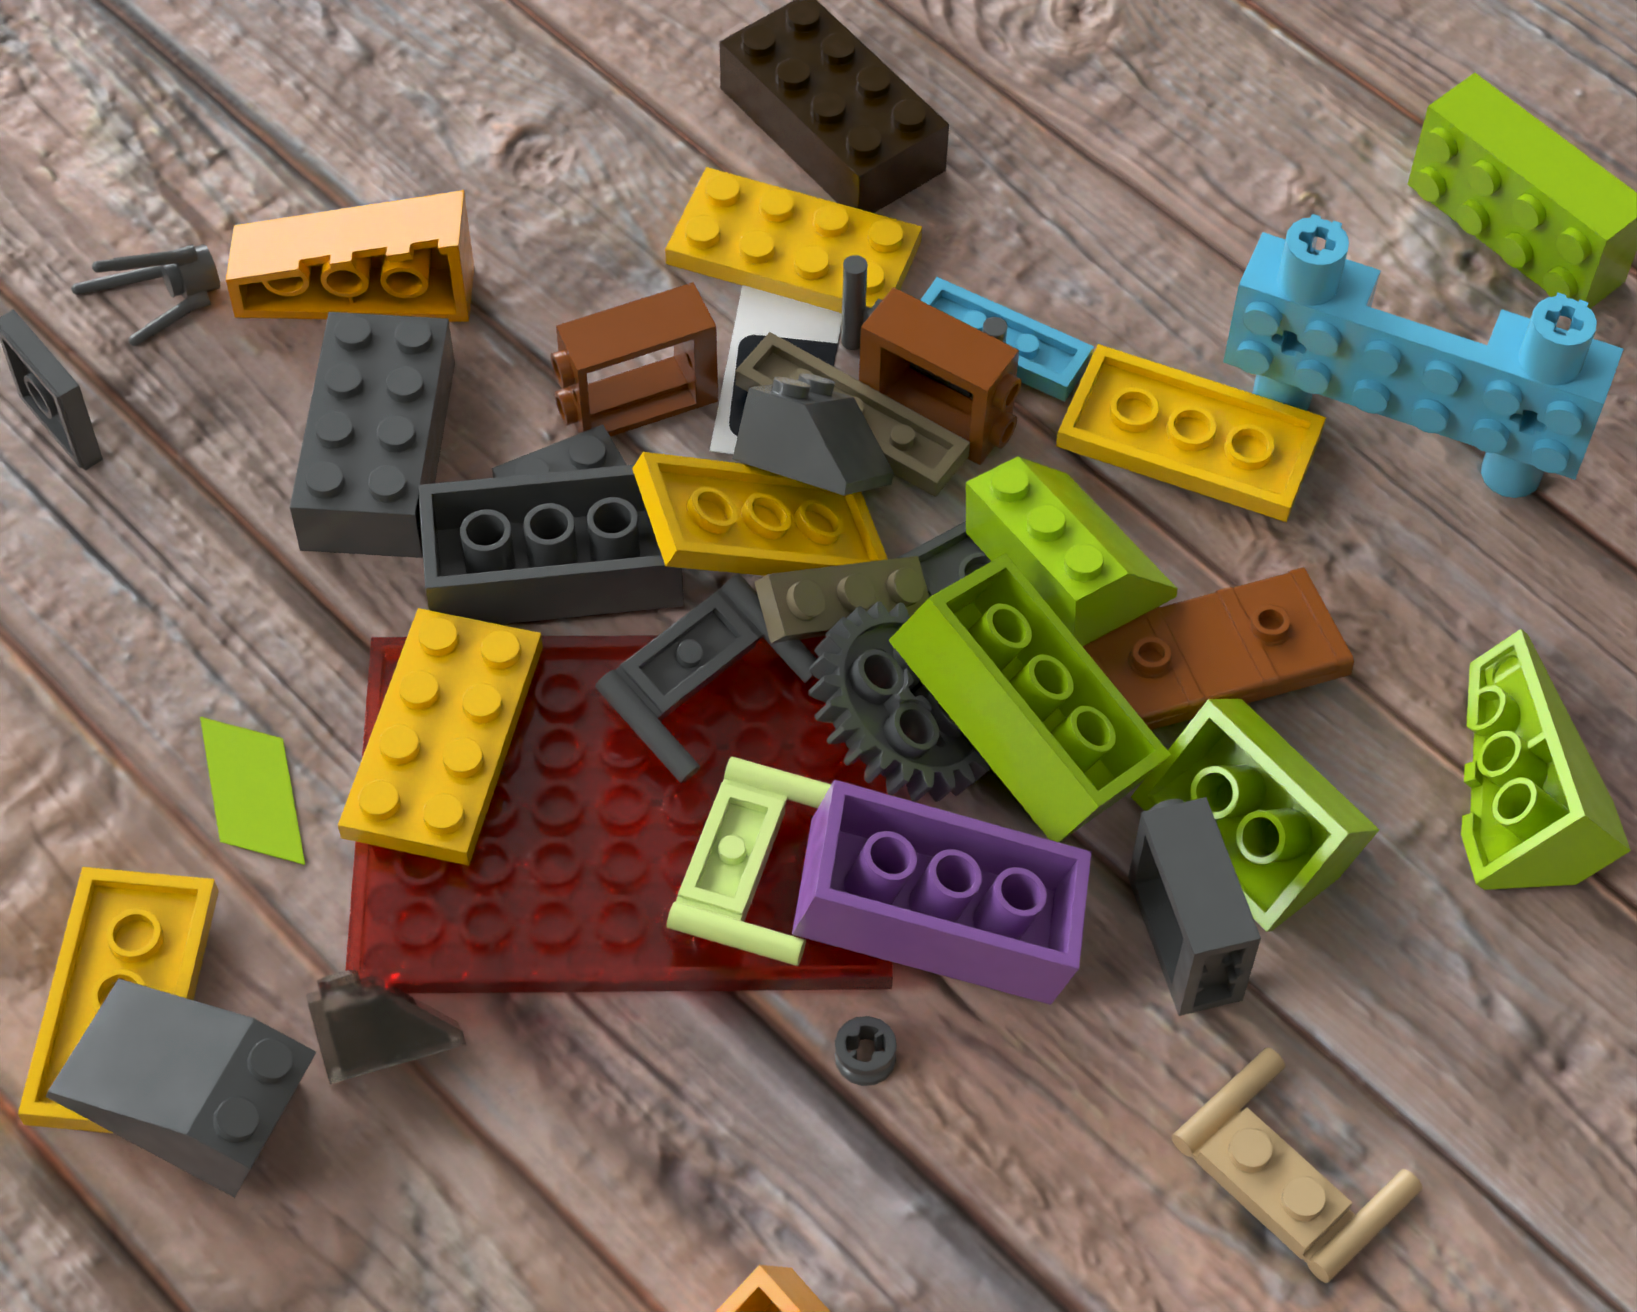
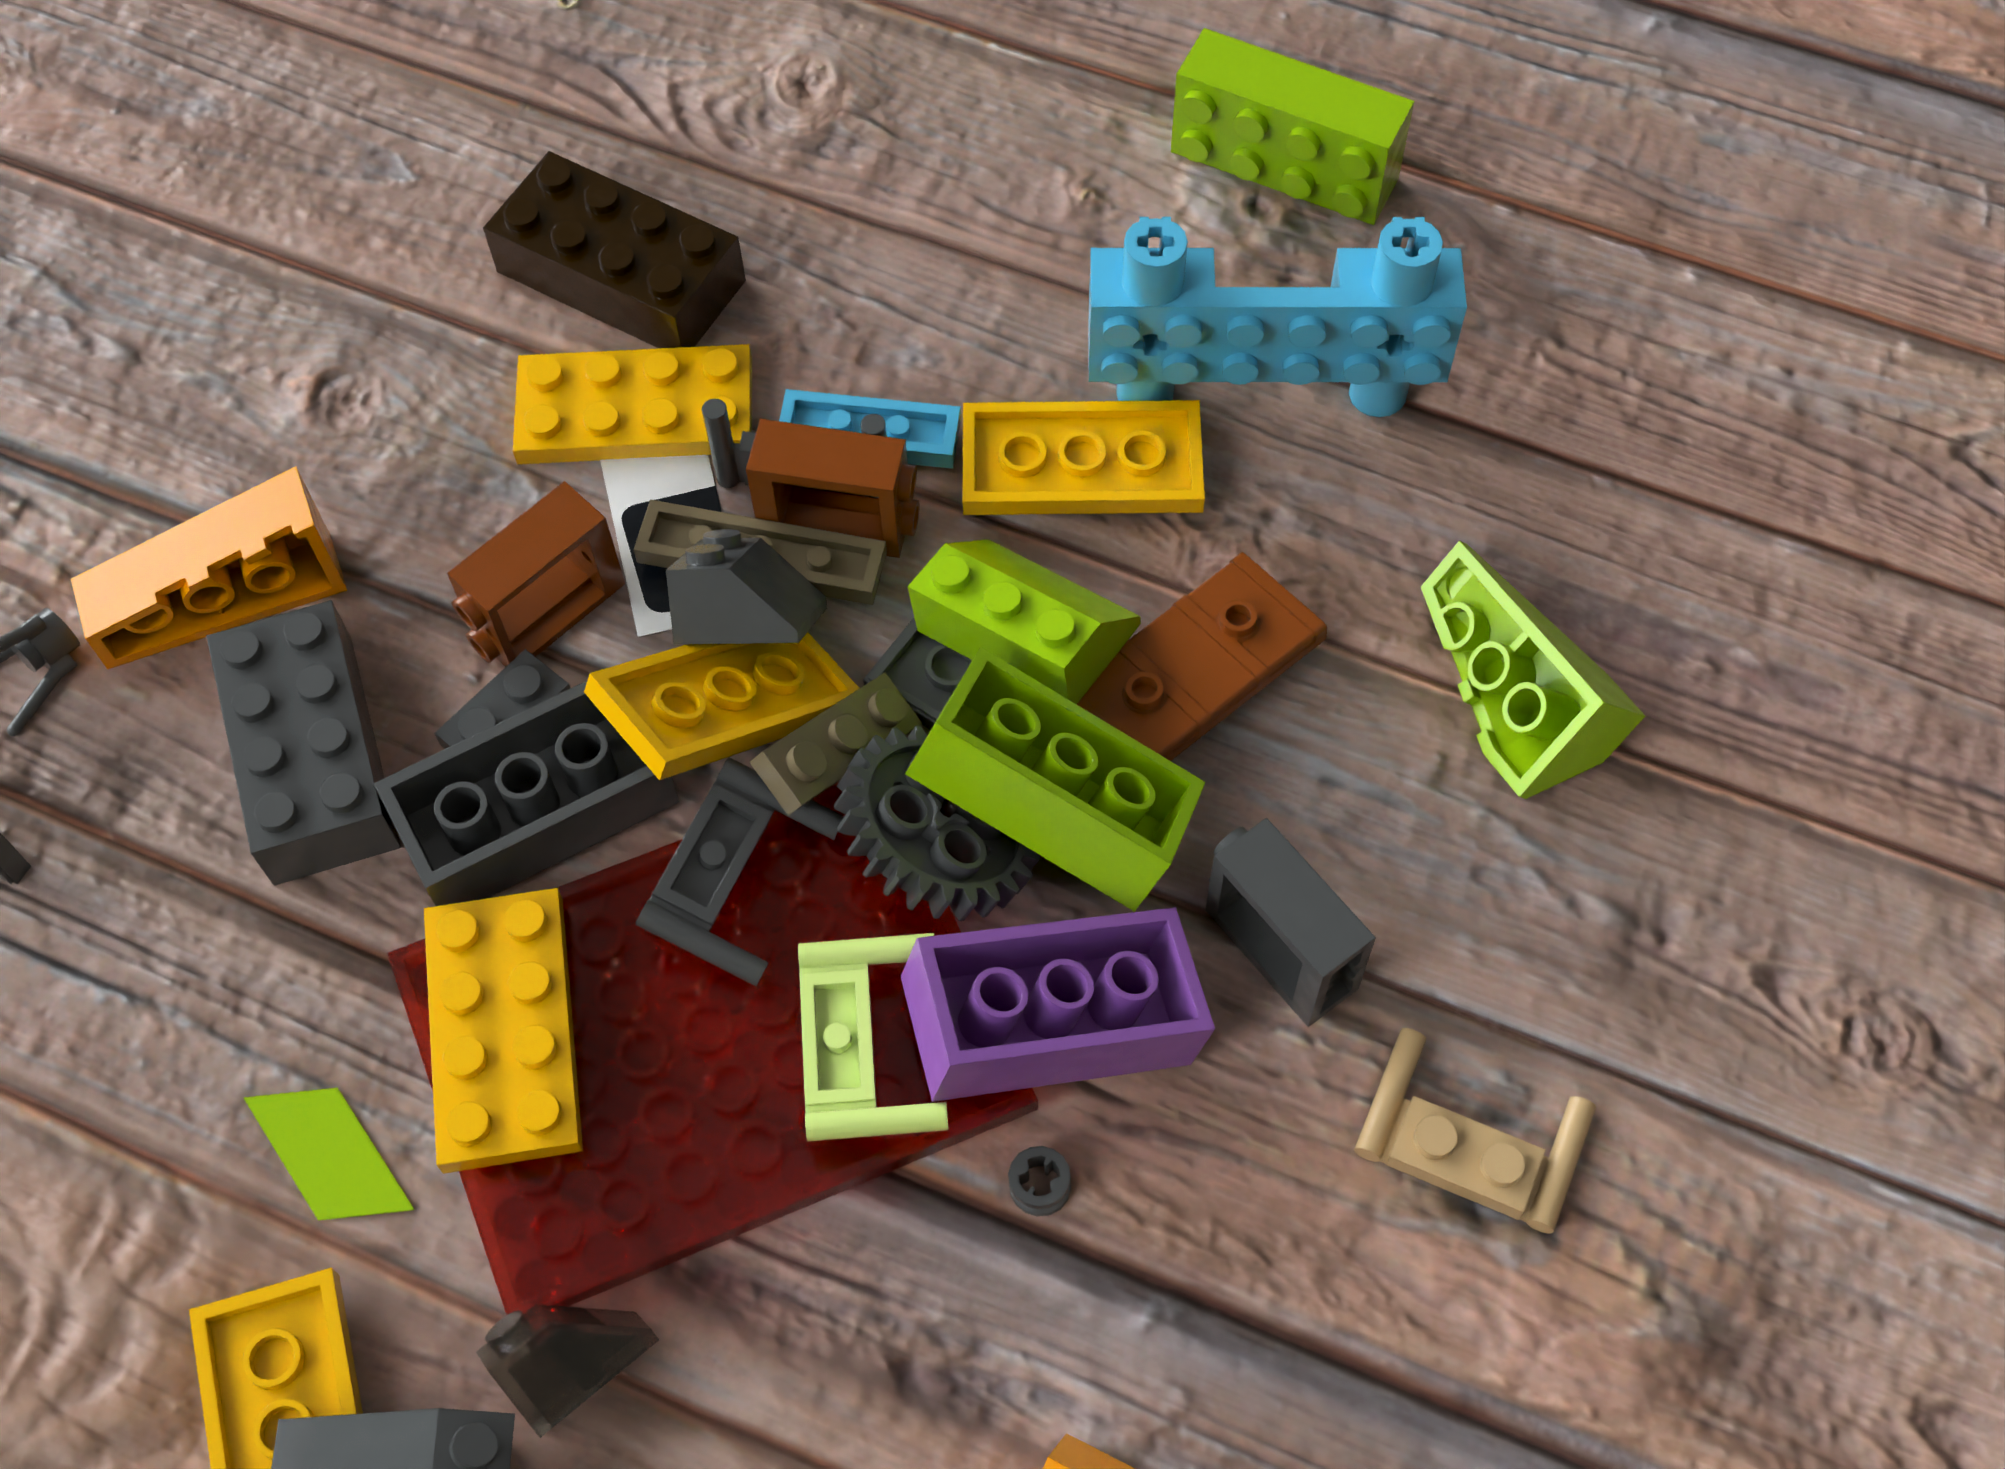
camera: 20 degrees left, 5 degrees up
lime slope [1131,699,1380,932] -> none

